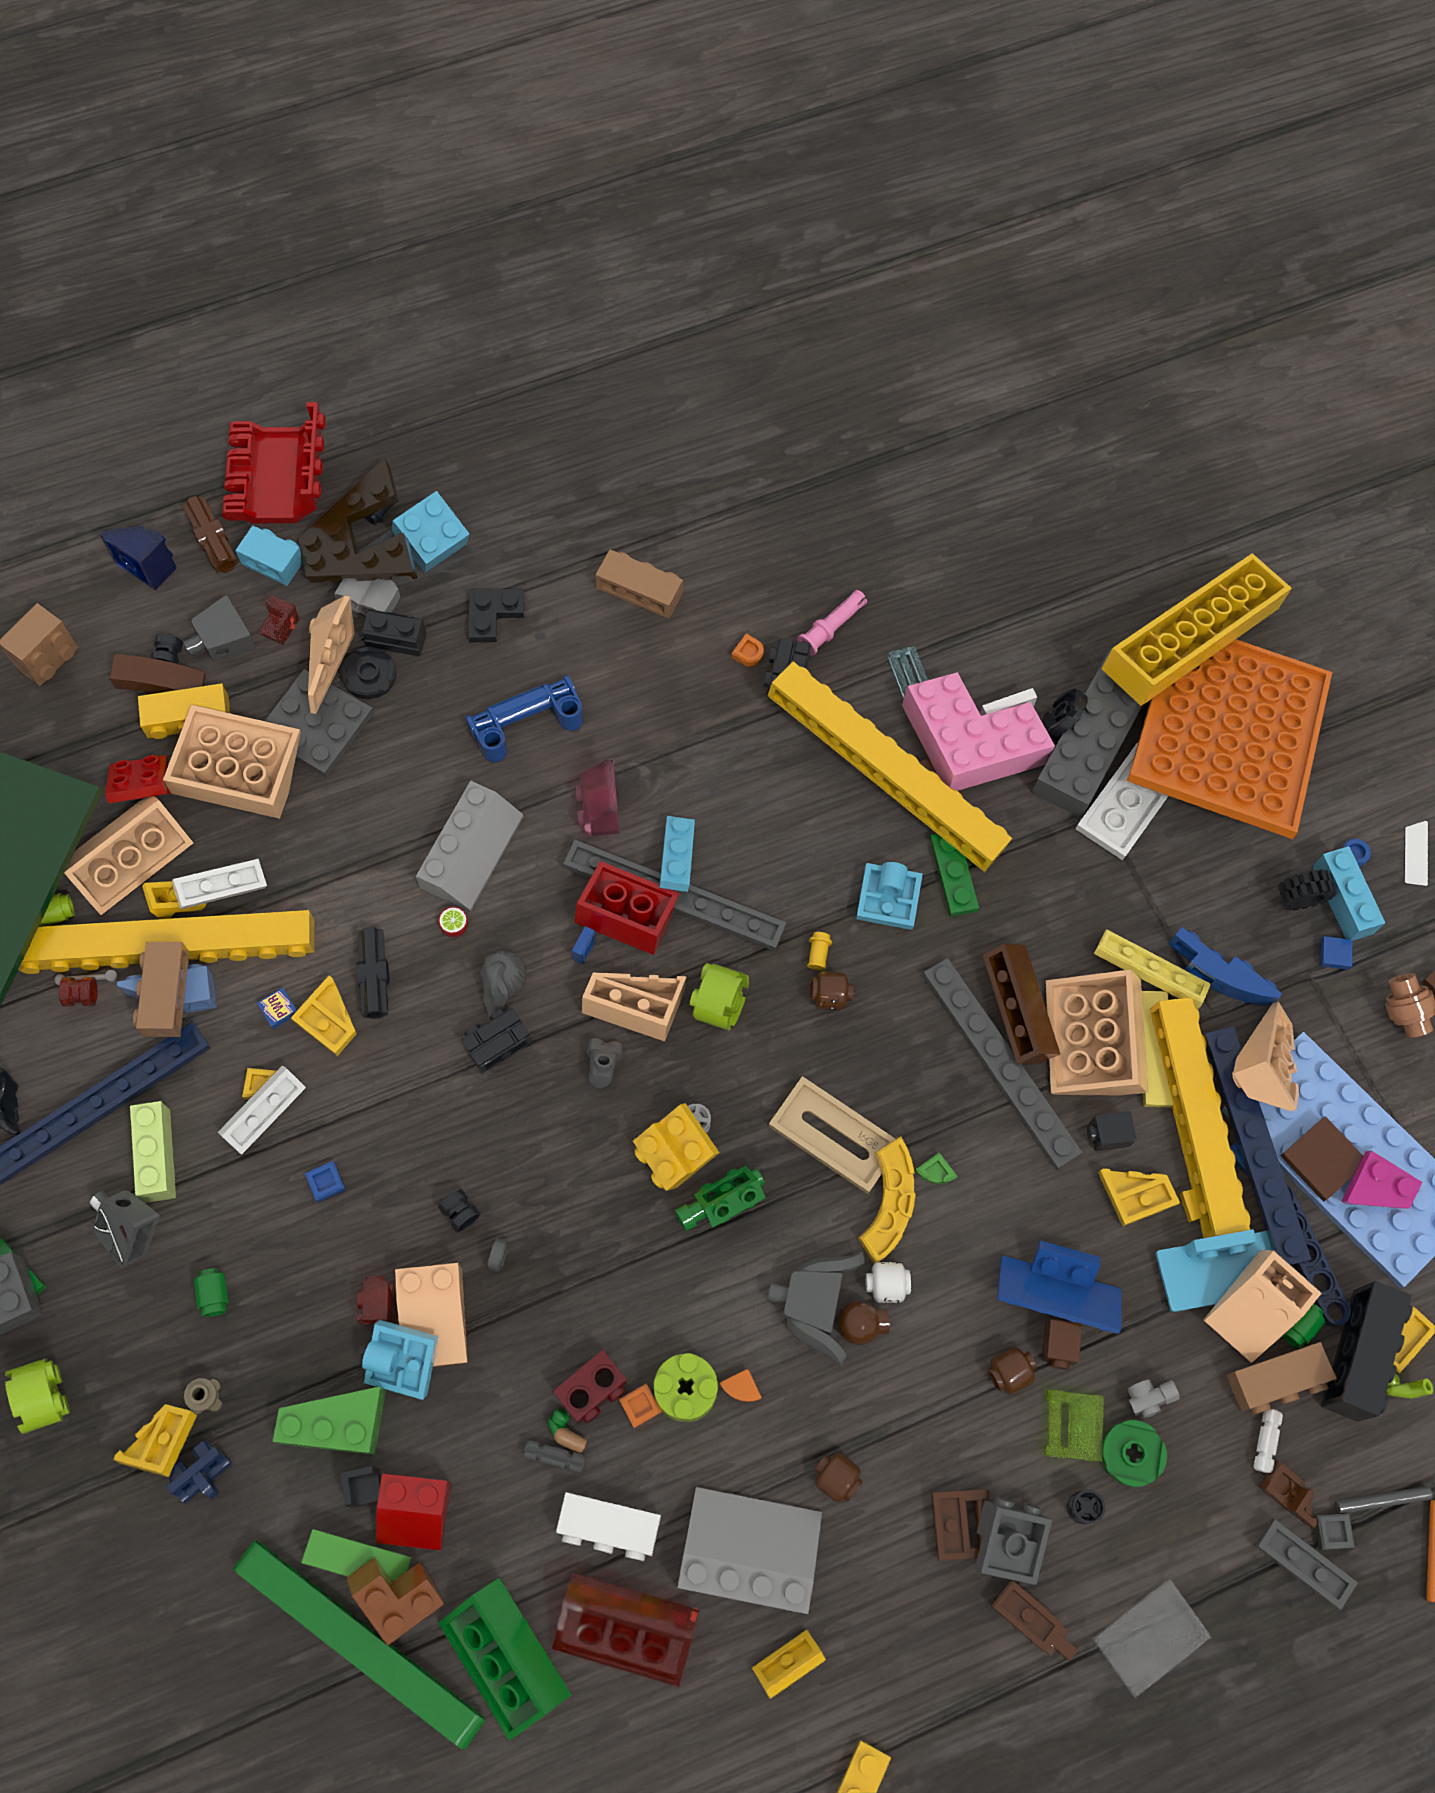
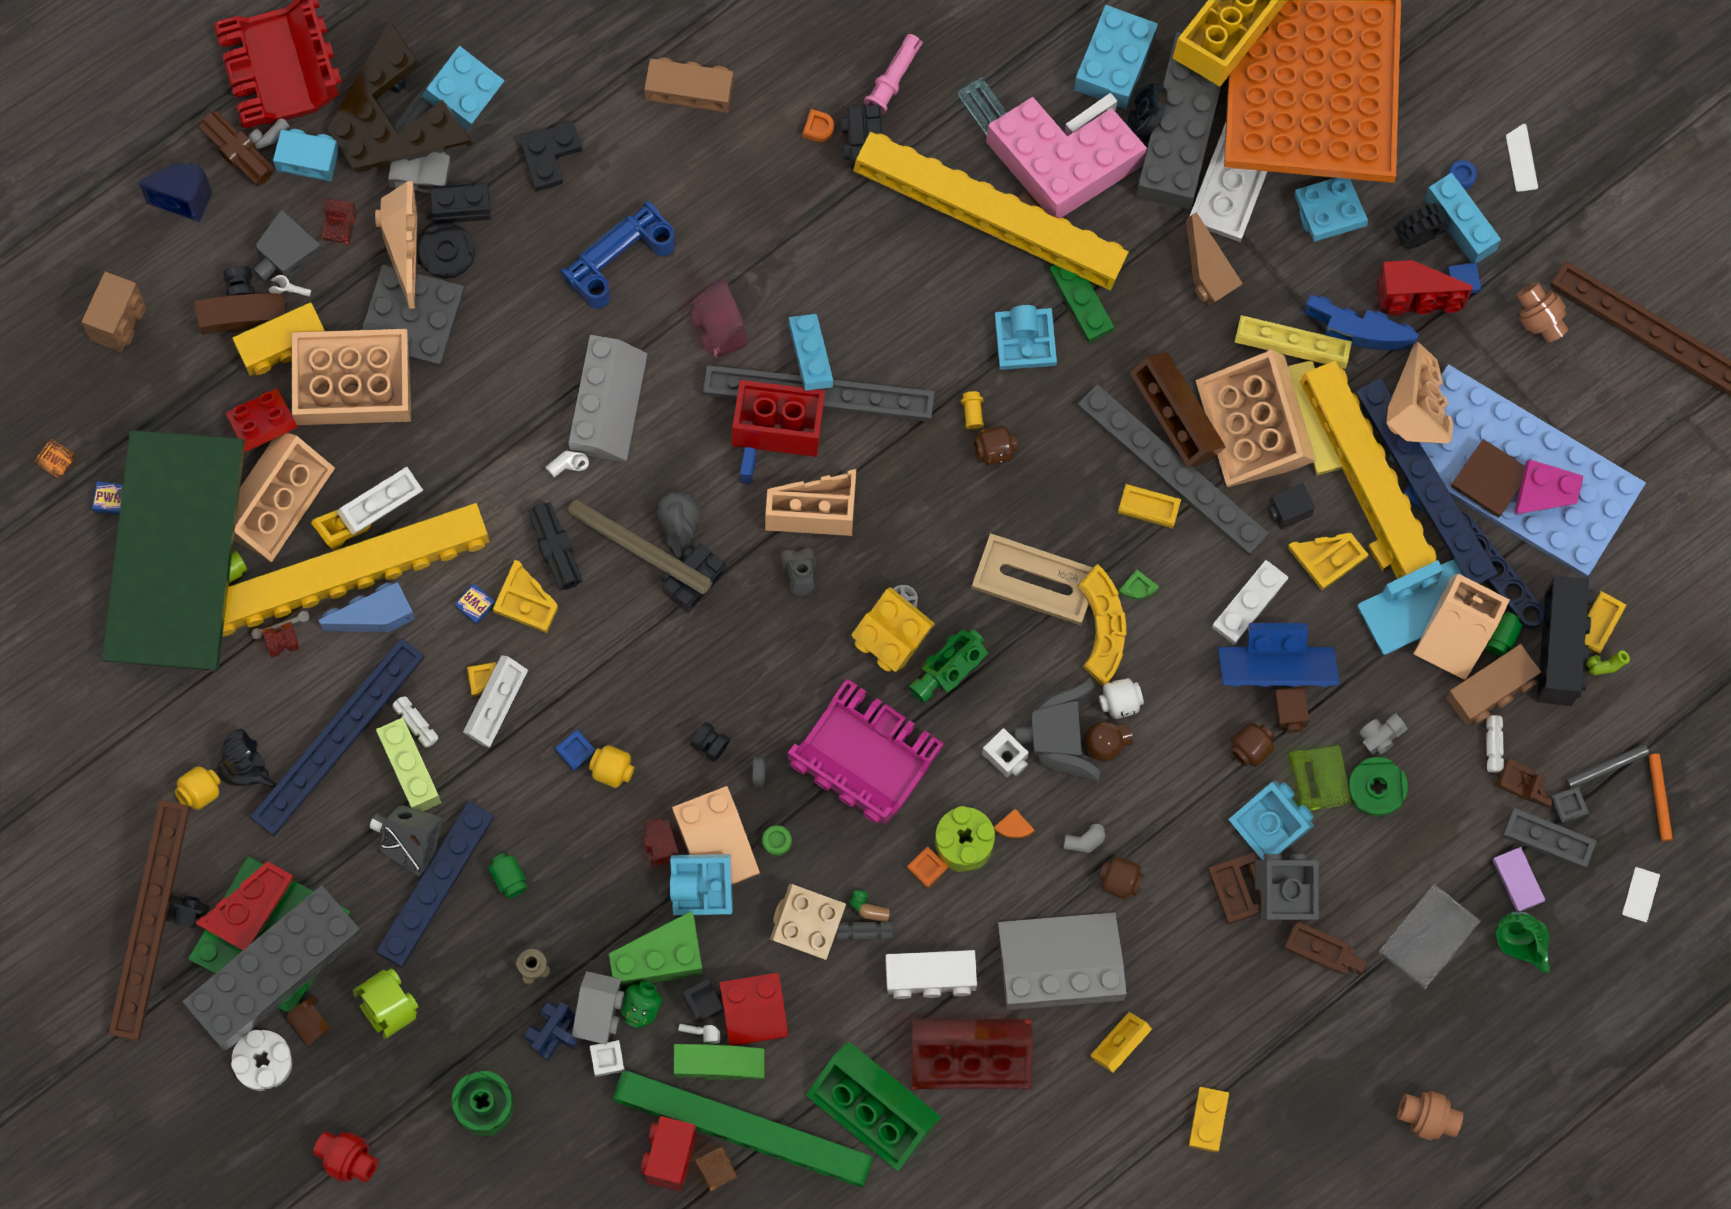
camera: 15 degrees left, 5 degrees up
yellow wing [113,1404,197,1477] -> none
medium nougat brick [133,942,190,1037] -> none
dark orange brick [347,1558,444,1646] -> none
tile [438,906,468,937] -> none
dark red brick [553,1350,627,1424] -> none
lime brick [690,963,749,1031] -> none
black wheel [1067,1490,1105,1525] -> none
none -> light grey arm [247,118,290,149]
none -> white hand [269,275,311,297]
none -> dark blue plate [376,801,495,968]
none -> white axle [392,696,438,748]
none -> green brick [452,1071,514,1136]
none -> white arm [545,451,589,478]
none -> dark tan axle [568,500,712,594]
none -> light grey brick [572,971,624,1045]
none -> yellow head [589,745,635,788]
none -> white plate [590,1040,625,1077]
none -> green head [619,981,662,1028]
none -> red brick [641,1116,697,1192]
none -> white hand [679,1024,720,1044]
none -> clear orange panel [696,1146,737,1192]
none -> bright green tile [762,825,792,856]
none -> tan plate [770,884,846,960]
none -> dark pink hinge [788,679,944,825]
none -> white brick [982,728,1029,777]
none -> light grey arm [1063,824,1105,853]
none -> medium azure brick [1074,5,1158,109]
none -> yellow tile [1118,484,1181,528]
none -> medium nougat slope [1186,212,1243,306]
none -> white plate [1212,560,1289,645]
none -> medium azure plate [1228,781,1314,860]
none -> medium azure plate [1294,178,1368,242]
none -> red slope [1377,260,1473,316]
none -> lavender tile [1493,847,1545,912]
none -> green hair [1495,912,1550,973]
none -> white sticker [1622,867,1660,922]

